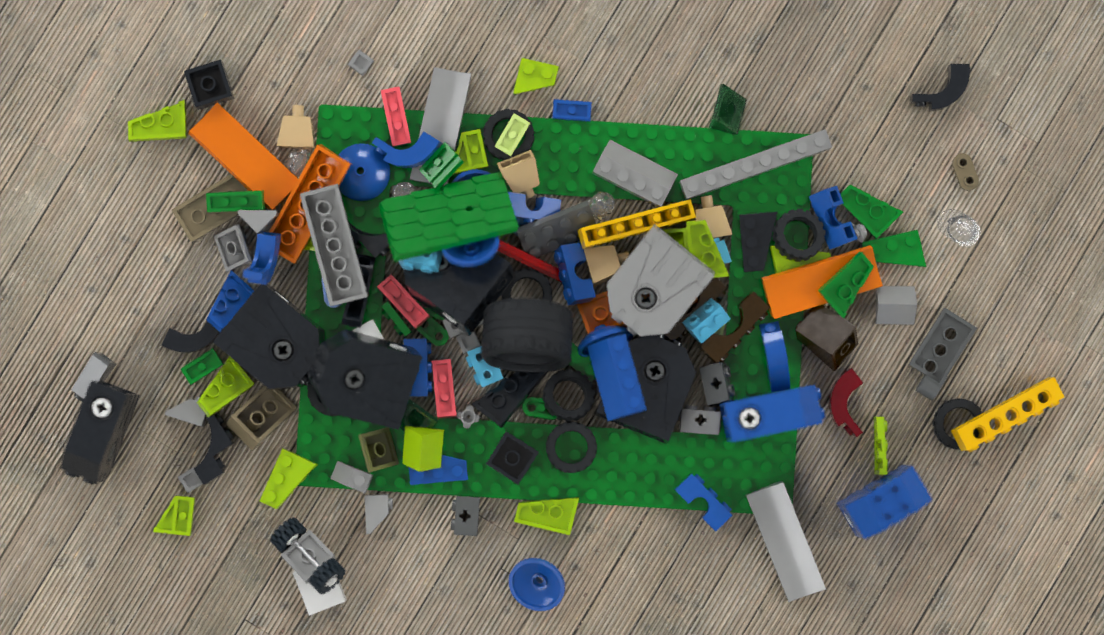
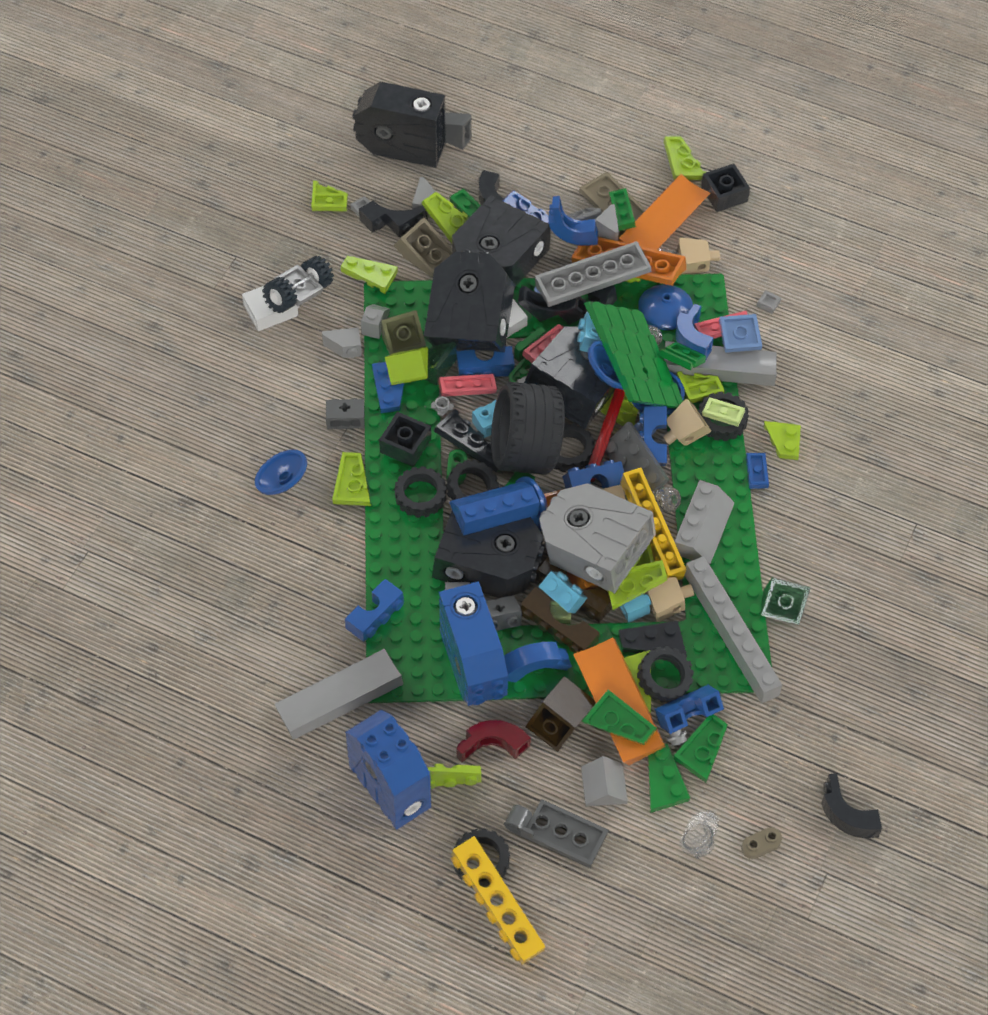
camera: 85 degrees right, 30 degrees down
none -> medium blue plate [719,314,762,353]

